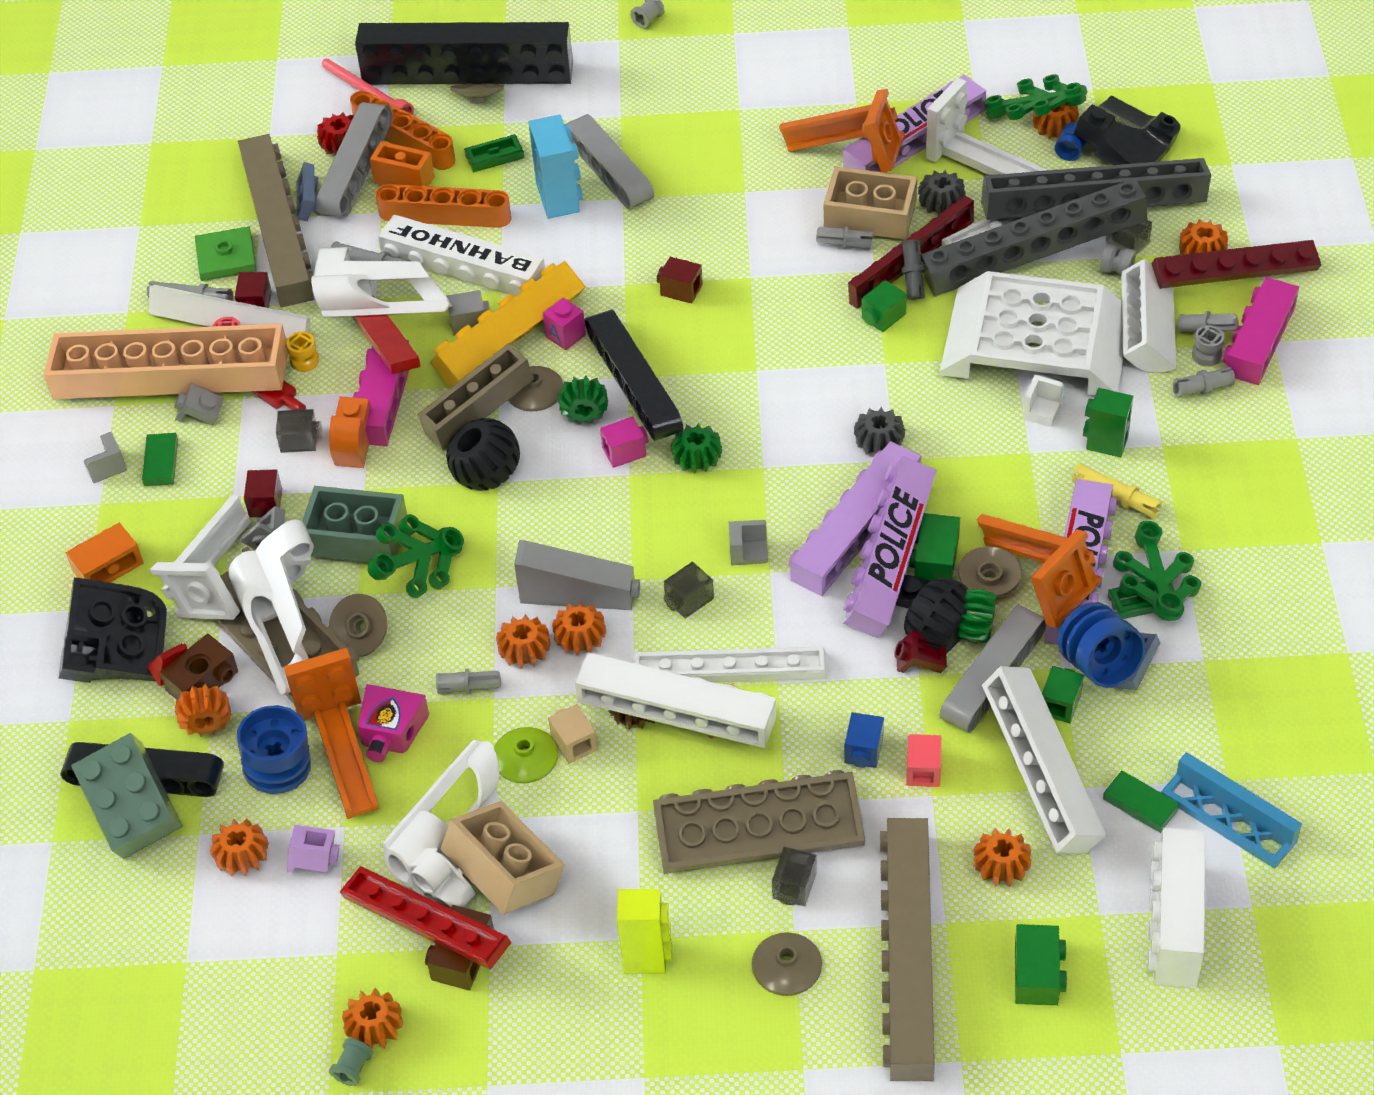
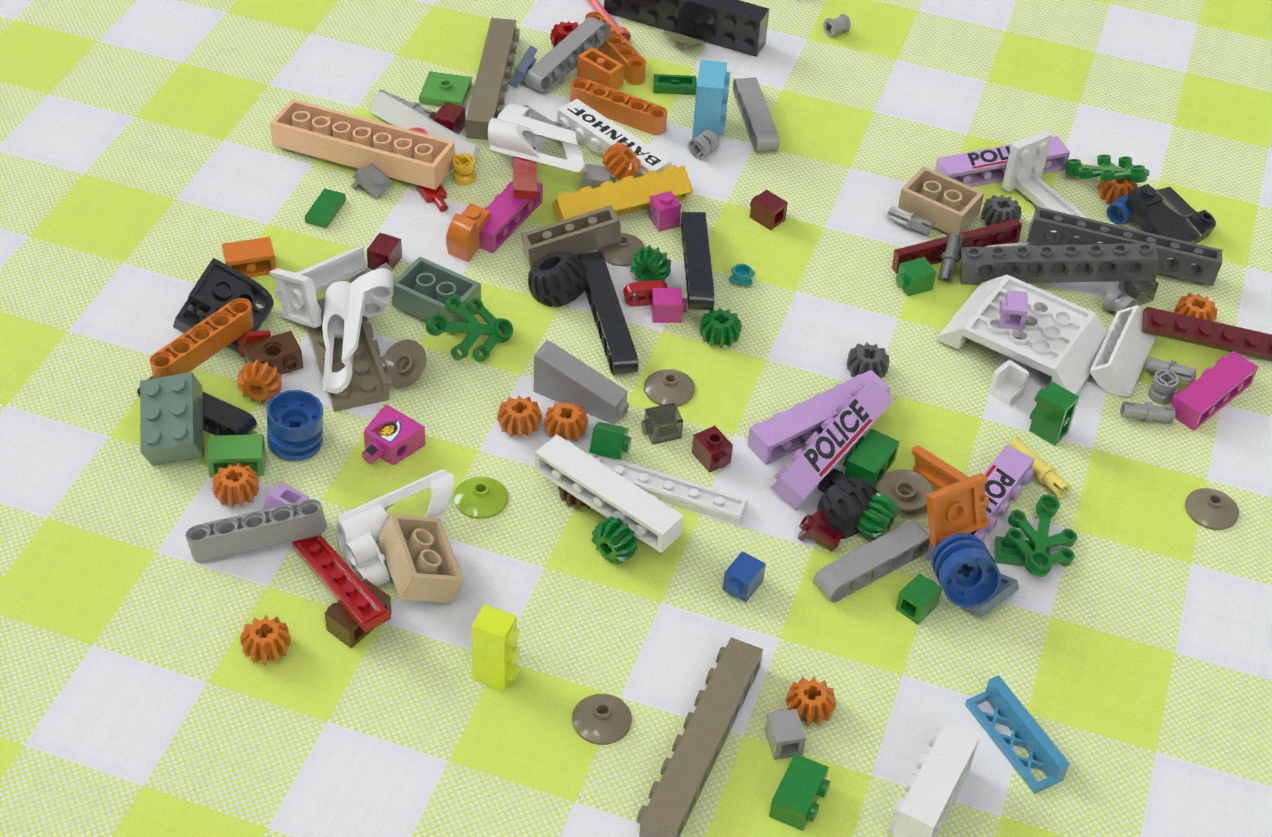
camera: 15 degrees right, 5 degrees down
light grey panel [84,432,127,484] -> none
clear smoke brick [276,409,322,453] -> none
orange bracket [284,648,379,819] -> none
sand green bush [329,1038,374,1086] -> none
light grey axle [436,669,501,694] -> none
tan brick [548,704,598,764] -> none
dark tan bracket [653,770,865,874] -> none
light grey panel [729,520,768,565] -> none
clear smoke brick [772,847,817,907] -> none
orange bracket [779,89,905,173] -> none
coral panel [906,734,941,787] -> none
white brick [982,666,1106,854] -> none
green tile [1103,770,1180,833] -> none
none -> orange beam [150,298,254,379]
none -> light grey beam [185,499,327,562]
none -> bright green brick [207,434,266,478]
none -> black beam [577,251,638,375]
none -> green brick [589,422,632,459]
none -> green gear [591,516,639,565]
none -> orange gear [602,142,641,181]
none -> red beam [623,280,668,307]
none -> dark tan dish [644,369,695,407]
none -> light grey wheel [688,129,719,159]
none -> dark red brick [692,425,733,473]
none -> teal plate [729,264,755,286]
none -> light grey brick [765,709,806,760]
none -> lavender brick [998,290,1028,330]
none -> dark tan dish [1185,488,1239,530]

